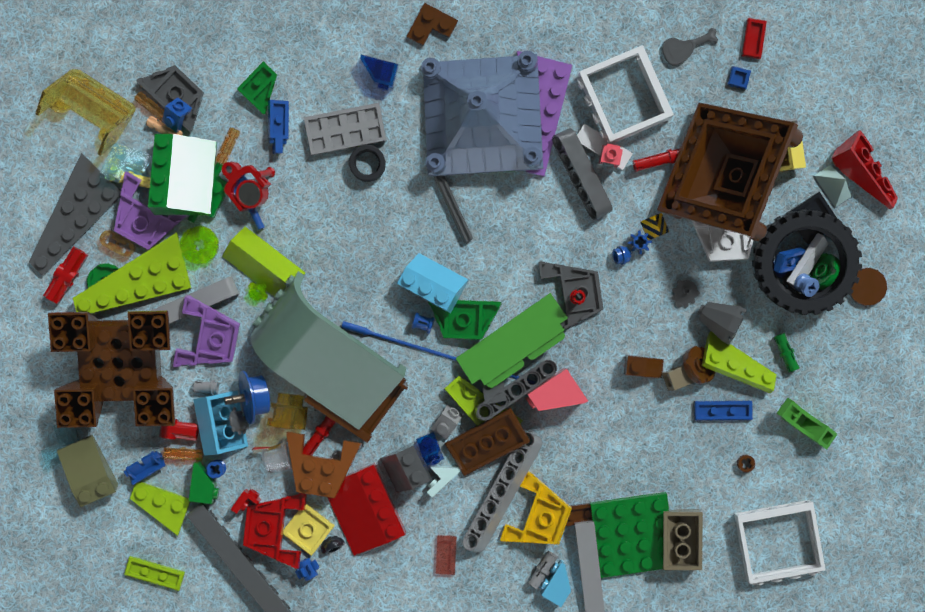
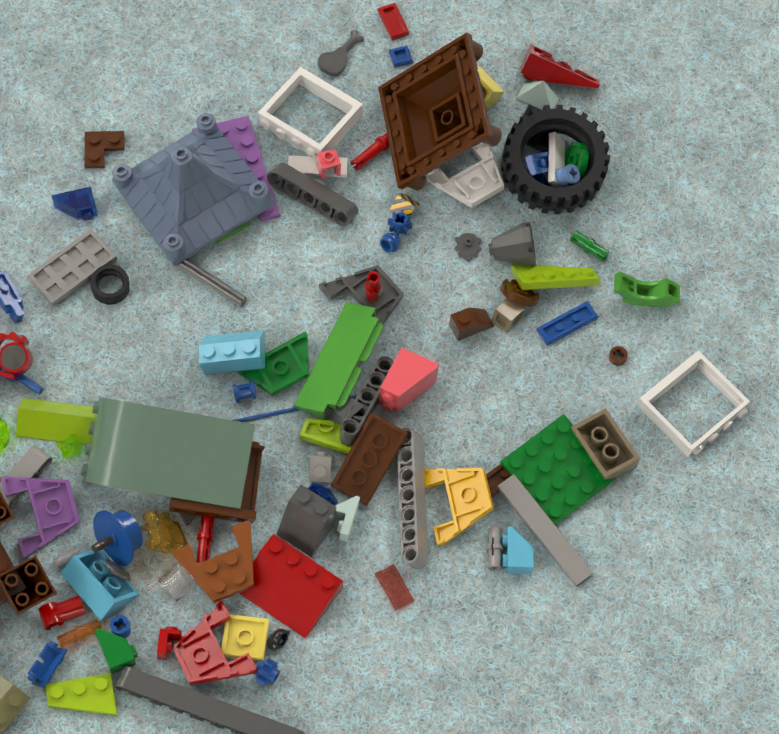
camera: 35 degrees left, 25 degrees down
reddish brown tile [850,268,887,306] -> none

